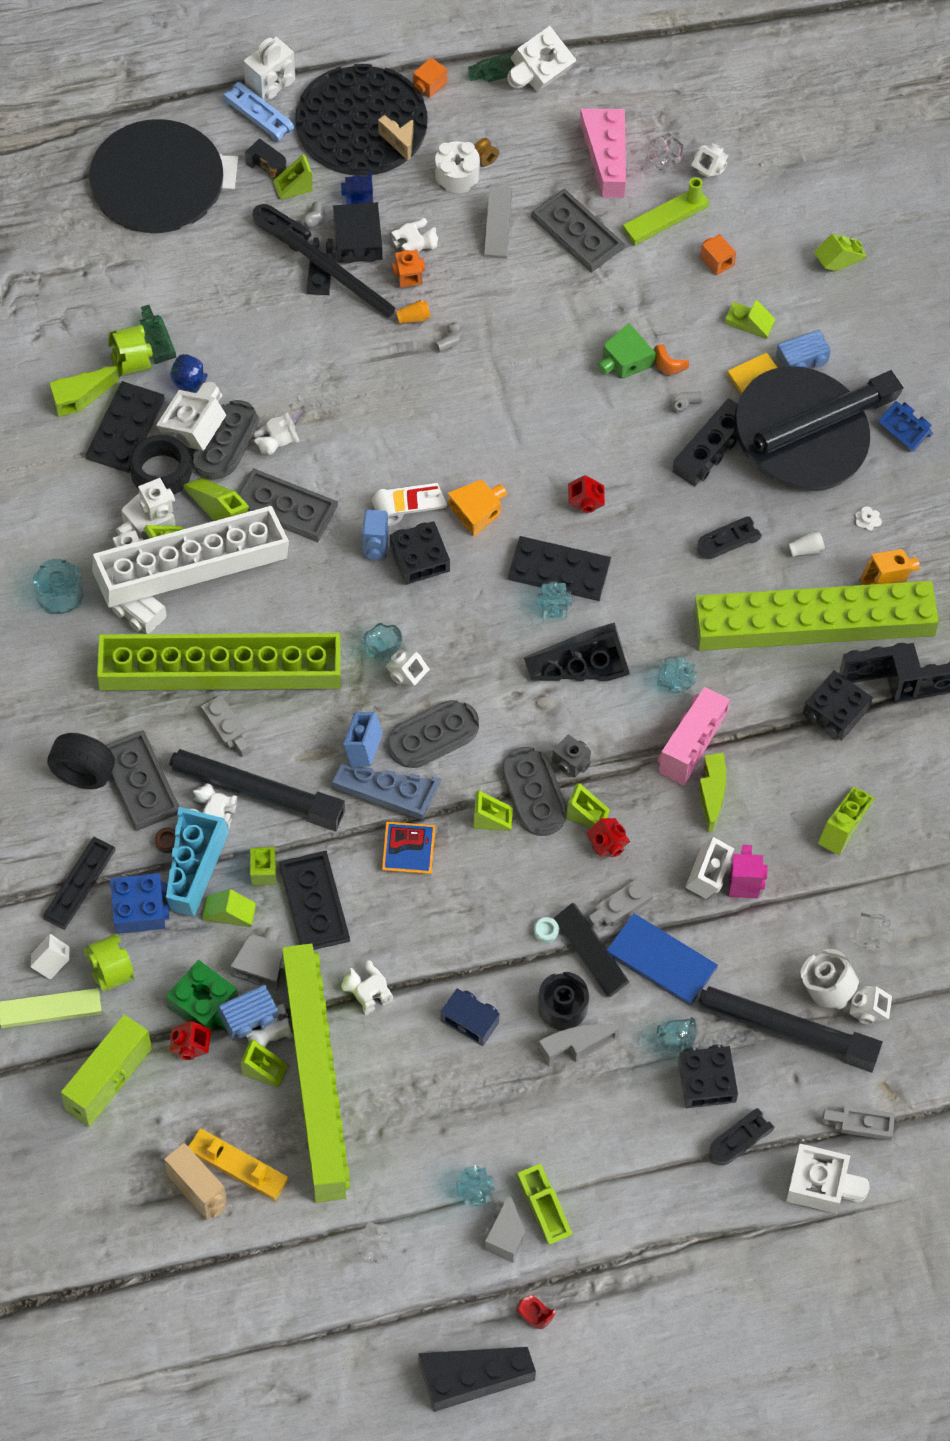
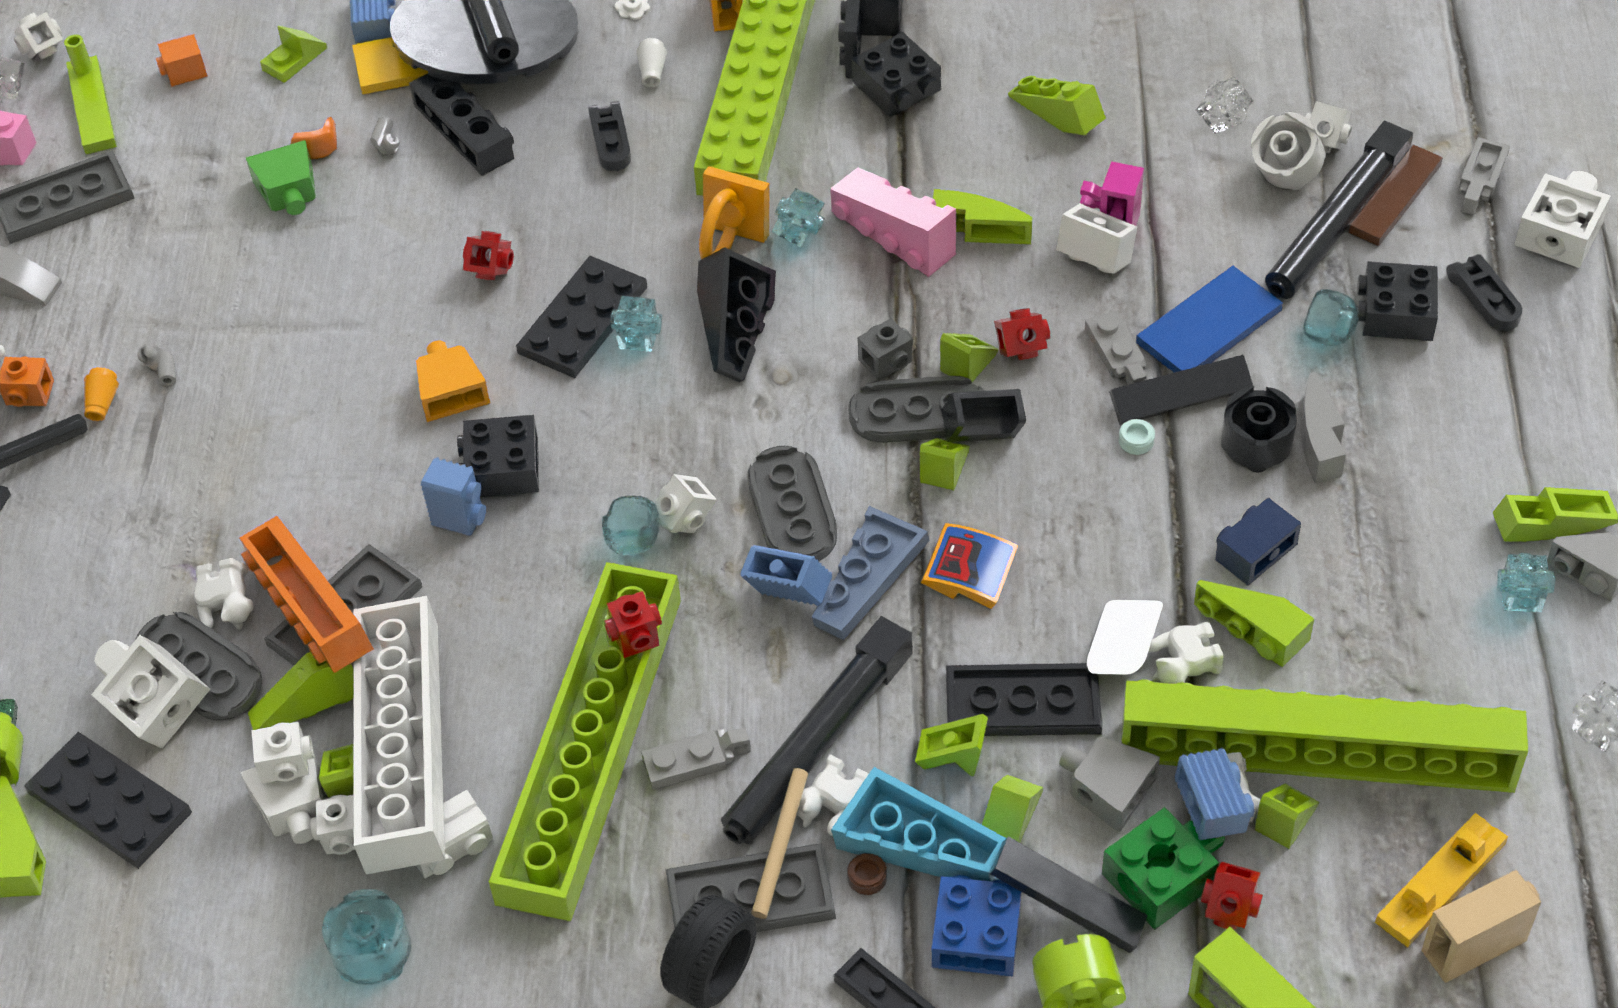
camera: 70 degrees left, 10 degrees down
black tyre [129,434,192,494] -> none
clear blue hair [170,354,208,393] -> none
white door [371,483,447,526] -> none
none -> orange piece [239,516,374,673]
none -> red brick [604,591,662,658]
none -> light orange tile [699,166,770,260]
none -> tan bar [751,768,808,919]
none -> black panel [941,389,1026,442]
none -> tile [990,836,1148,953]
none -> white sticker [1087,600,1163,675]
none -> lime slope [1194,580,1314,667]
none -> reddish brown tile [1349,144,1443,246]

